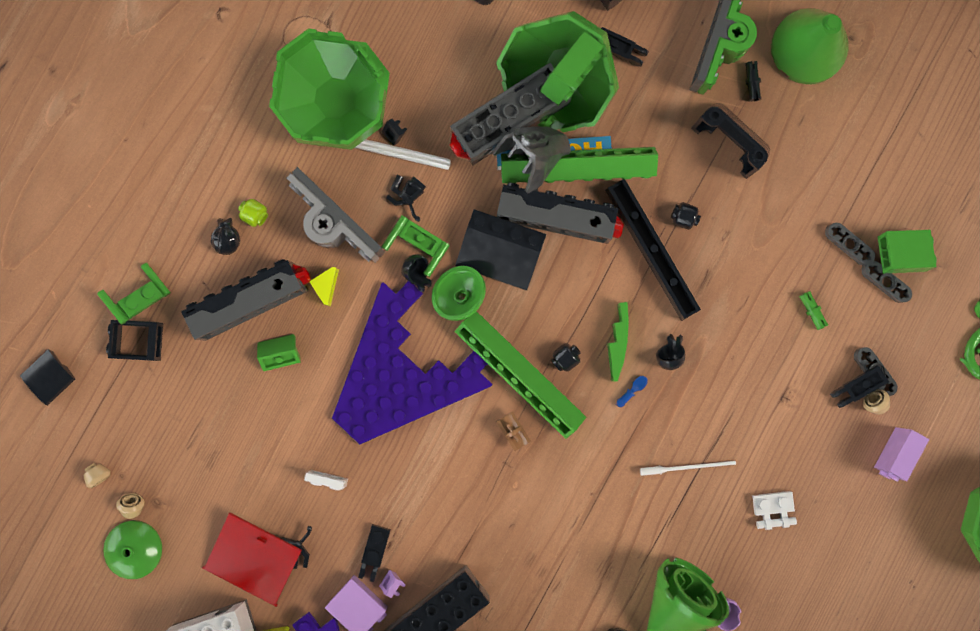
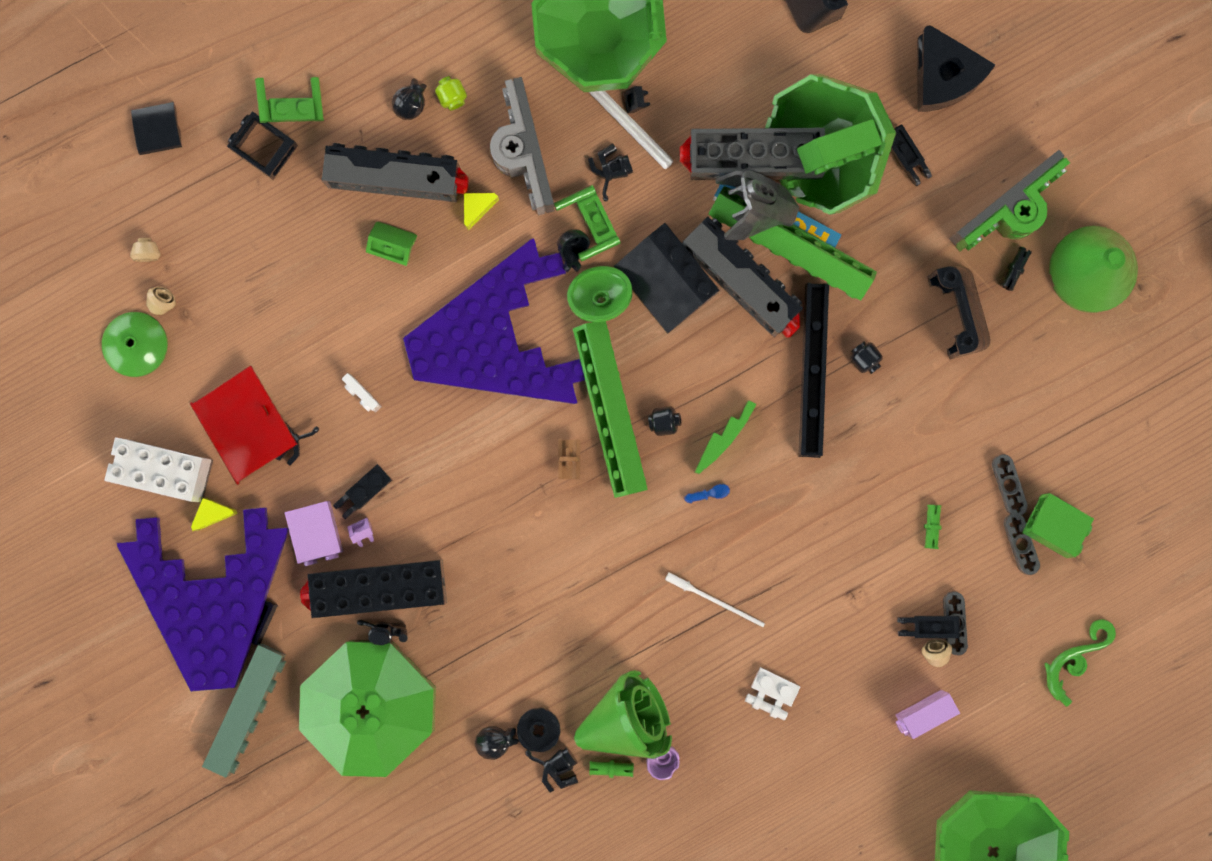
camera: 25 degrees right, 0 degrees up
black piece [656,334,686,370] -> none

